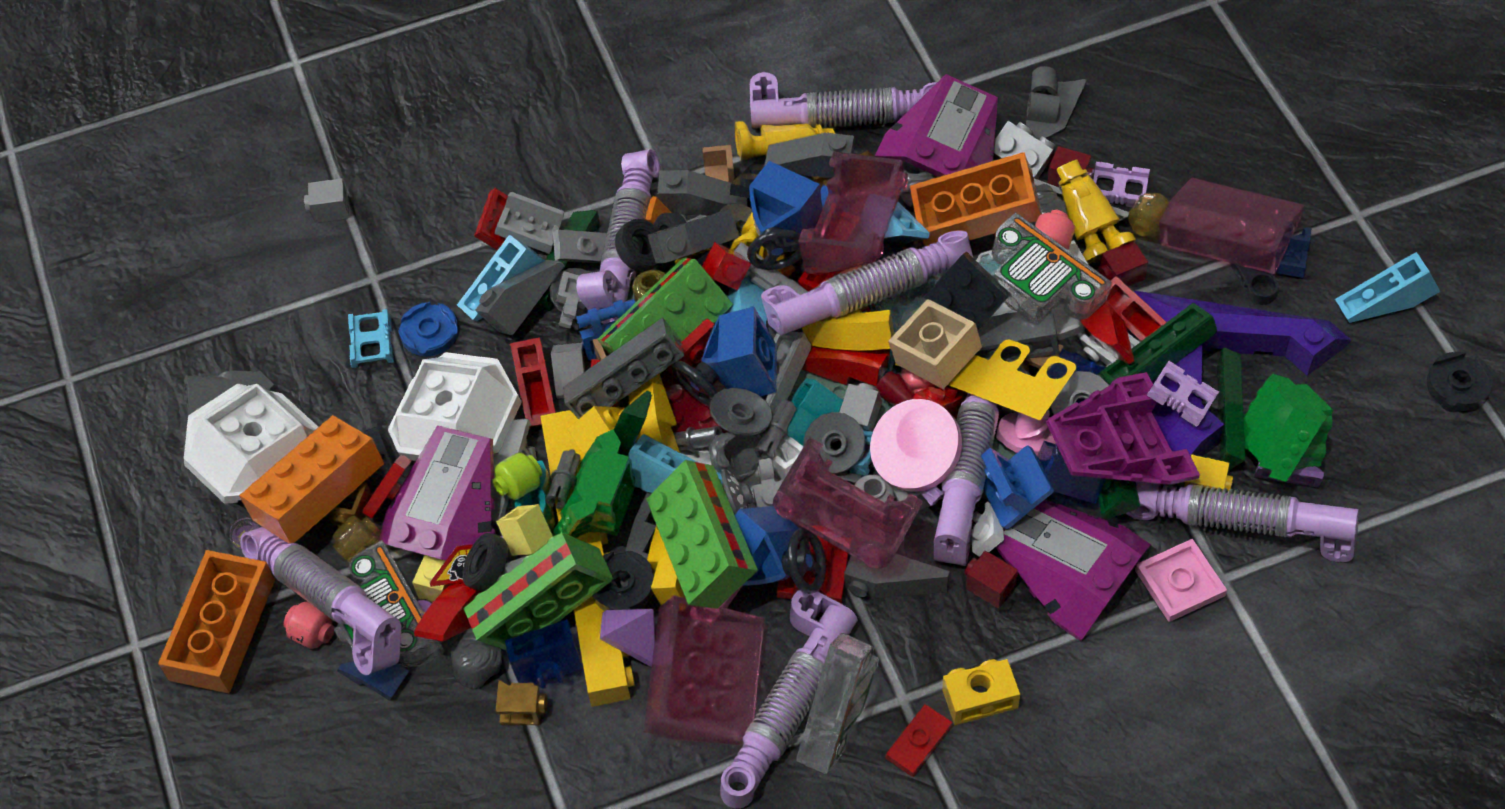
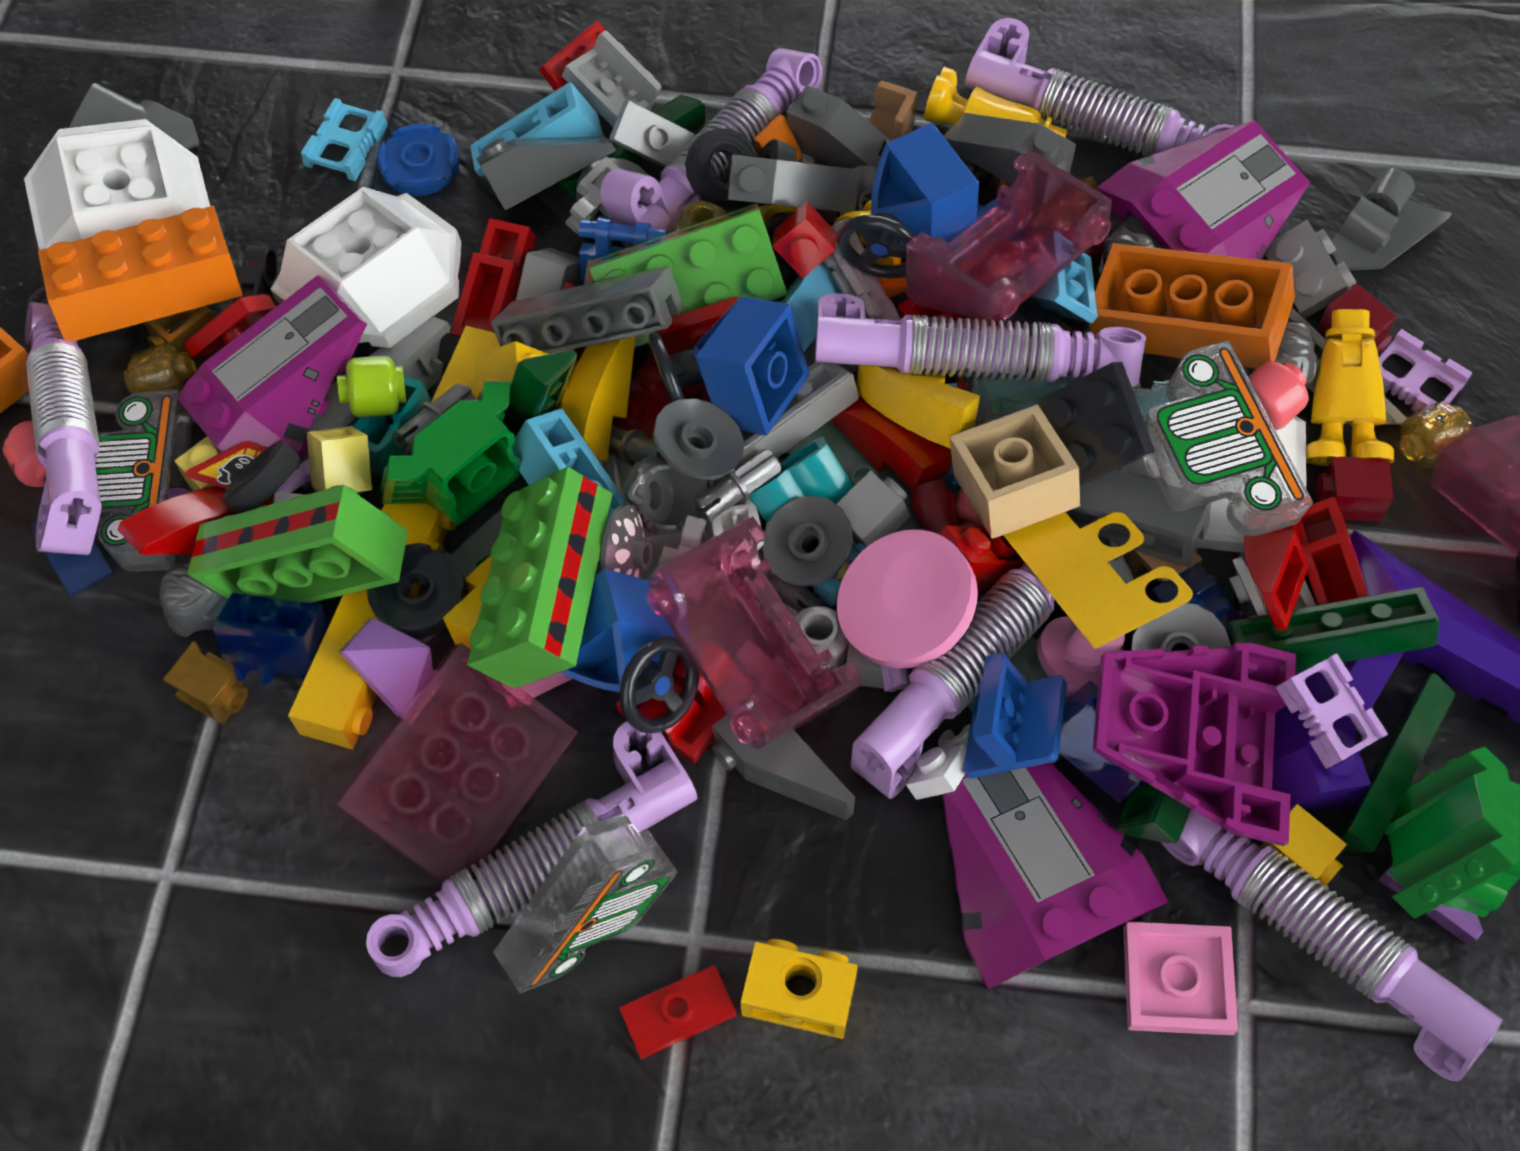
camera: 25 degrees right, 5 degrees up
dark red brick [965,550,1018,609] -> none

